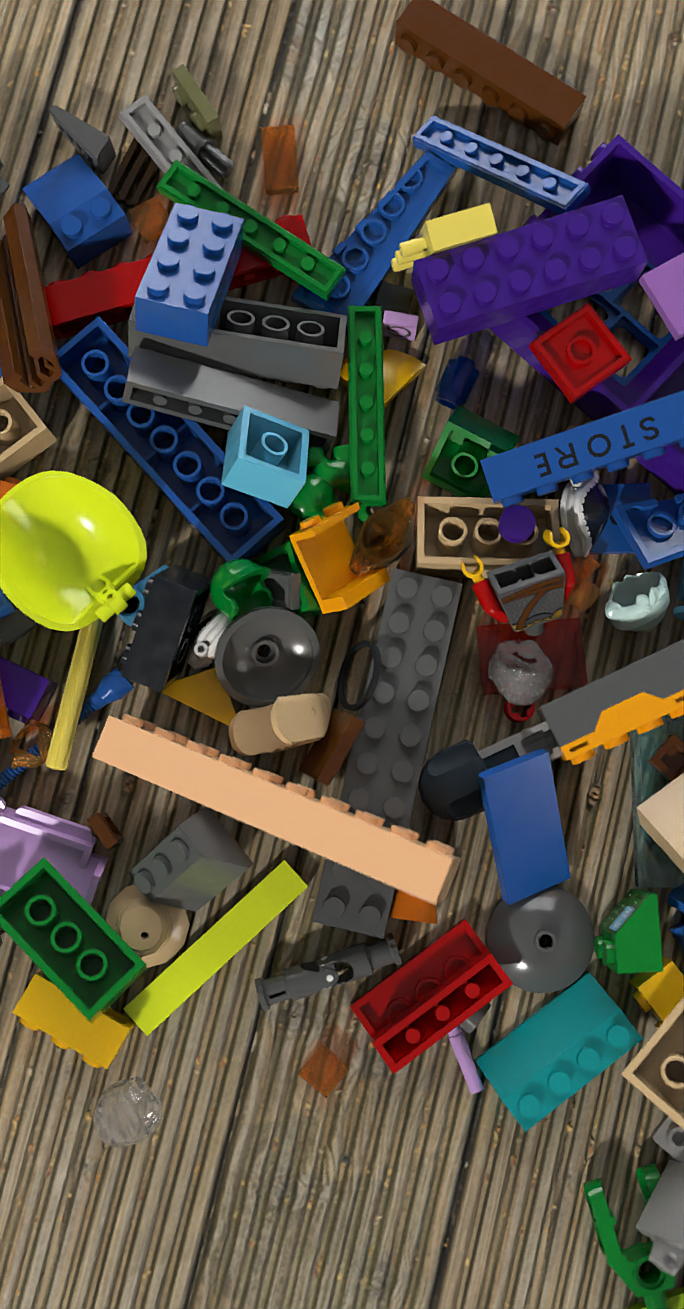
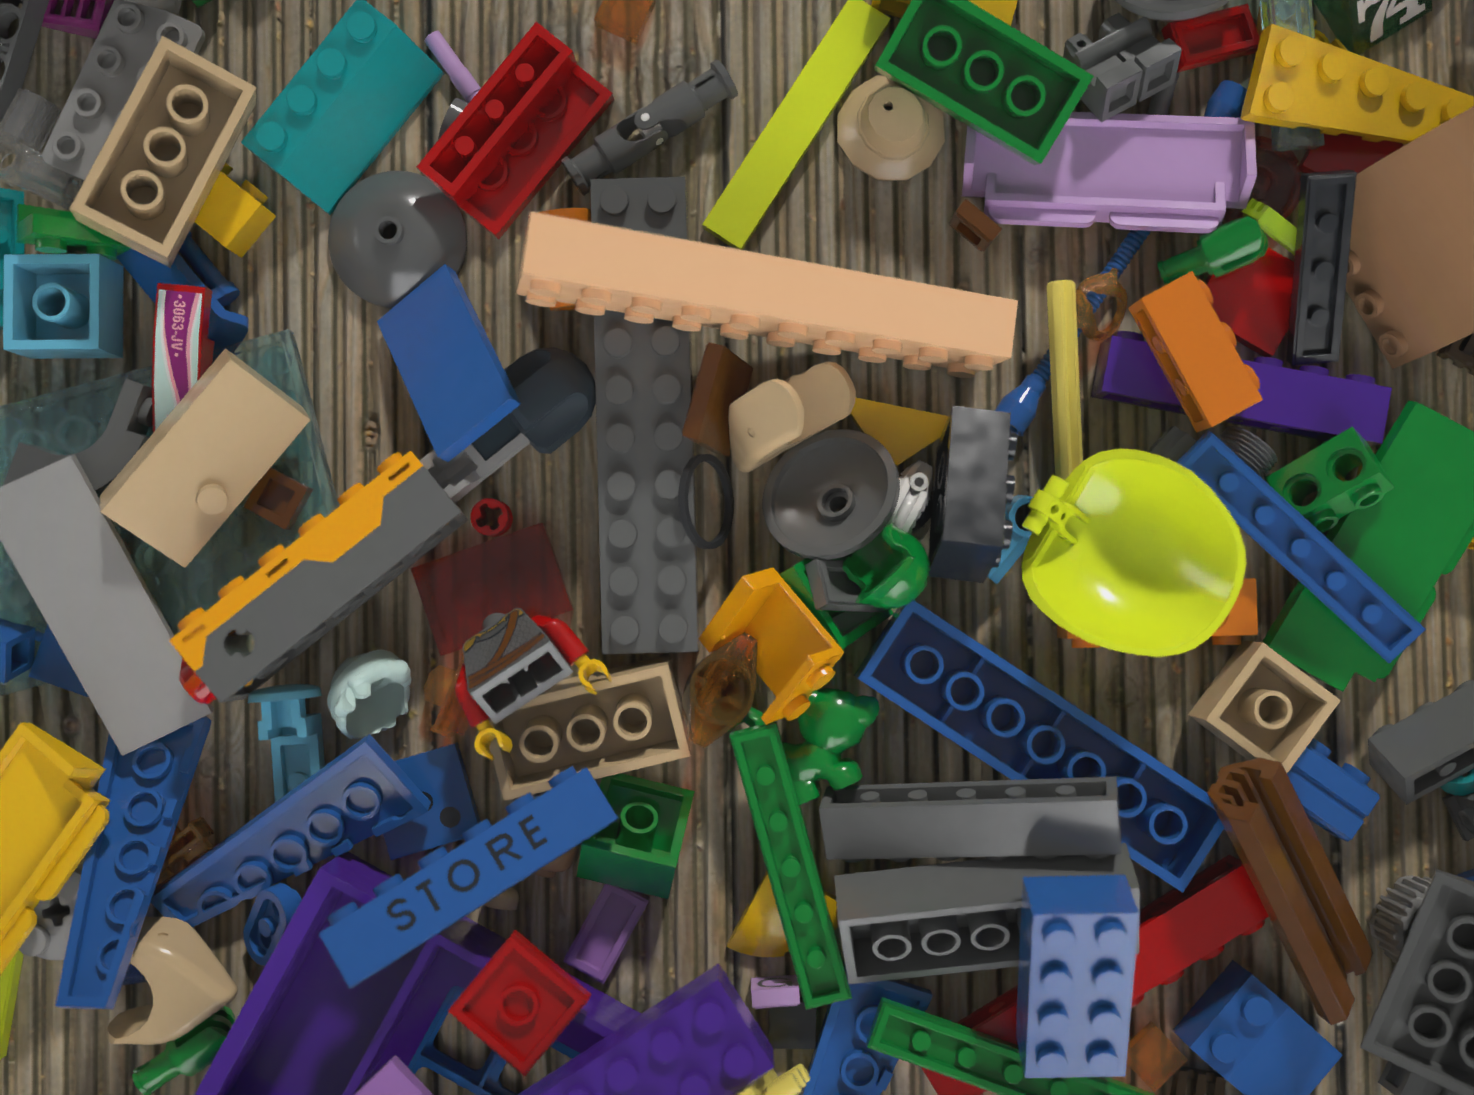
camera: 170 degrees right, 5 degrees up
dark grey slope [128,806,254,912] -> none
medium azure brick [221,405,310,508] -> none
clear blue brick [435,356,480,410] -> none
clear hair [488,640,554,706] -> none
dark purple tile [498,505,536,543] -> none
white hat [559,470,610,558] -> none
green slope [594,888,663,974] -> none
none -> medium lavender tile [563,884,650,984]

